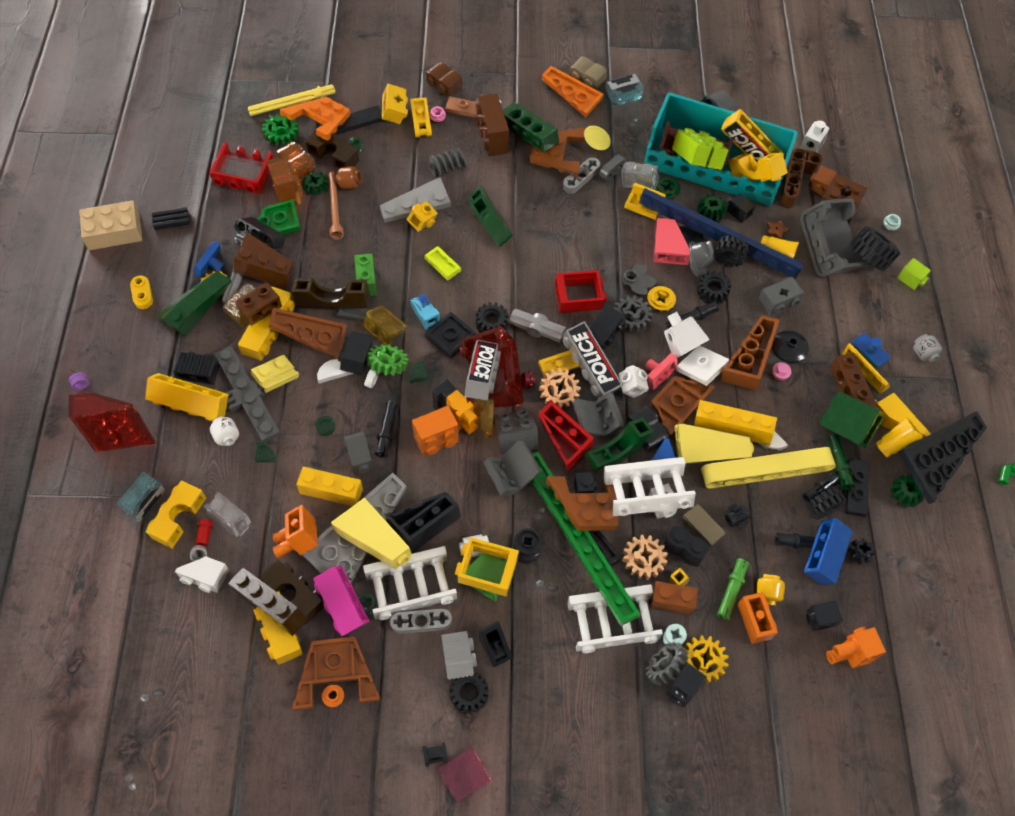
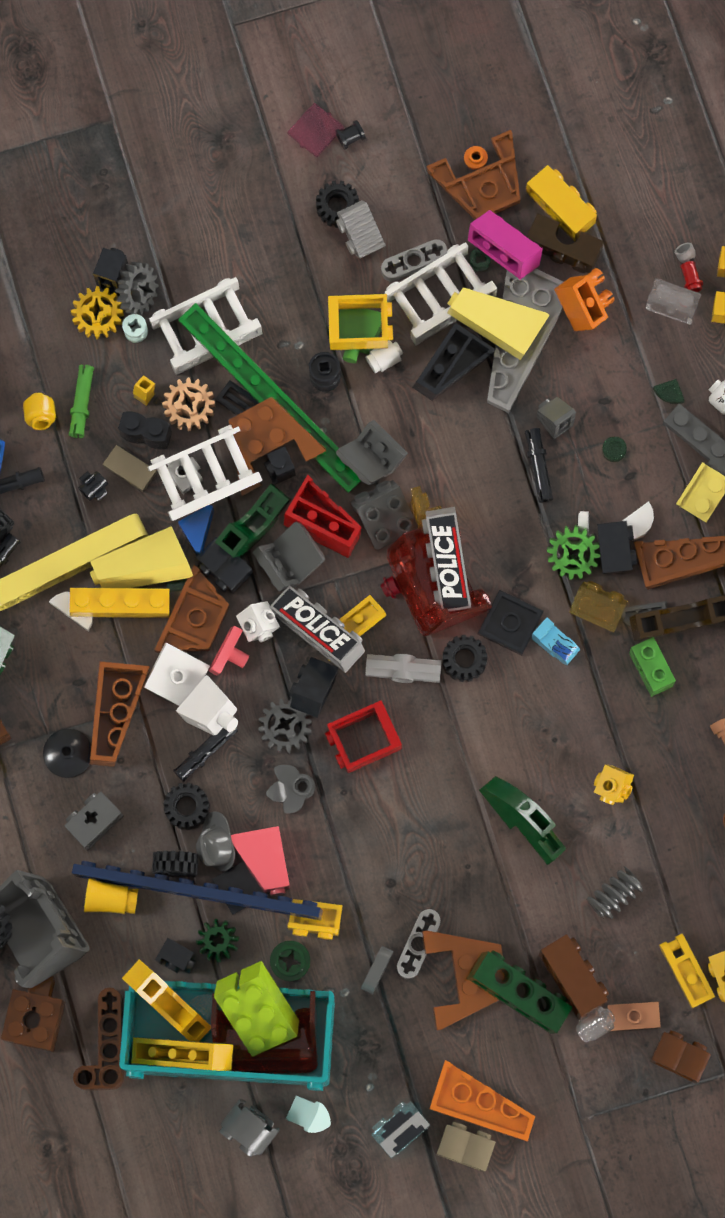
camera: 170 degrees right, 15 degrees up
white slope [175,557,229,593] -> none
arch [228,568,307,637] -> none
yellow brick [296,467,363,506] -> none
light grey wing [380,177,451,223] -> none
clear green tile [409,360,428,384] -> none
orange brick [412,406,459,457] -> none
neon yellow plate [424,246,461,281] -> none
bright pink plate [429,106,446,122] -> none
light orange hips [432,379,478,435] -> none
black slope [479,621,513,667] -> none
light nougat gear [539,368,581,409] -> none
light yellow piece [584,126,611,150] -> none
clear brick [621,162,659,190] -> none
yellow gear [647,286,676,312] -> none
dark orange brick [650,581,698,616] -> none
orange brick [737,592,778,644] -> none
dark orange plate [767,220,789,239] -> none
bright pink plate [772,362,791,380] -> none
white torso [800,121,830,153] -> none
dark orange brick [809,165,837,196] -> none

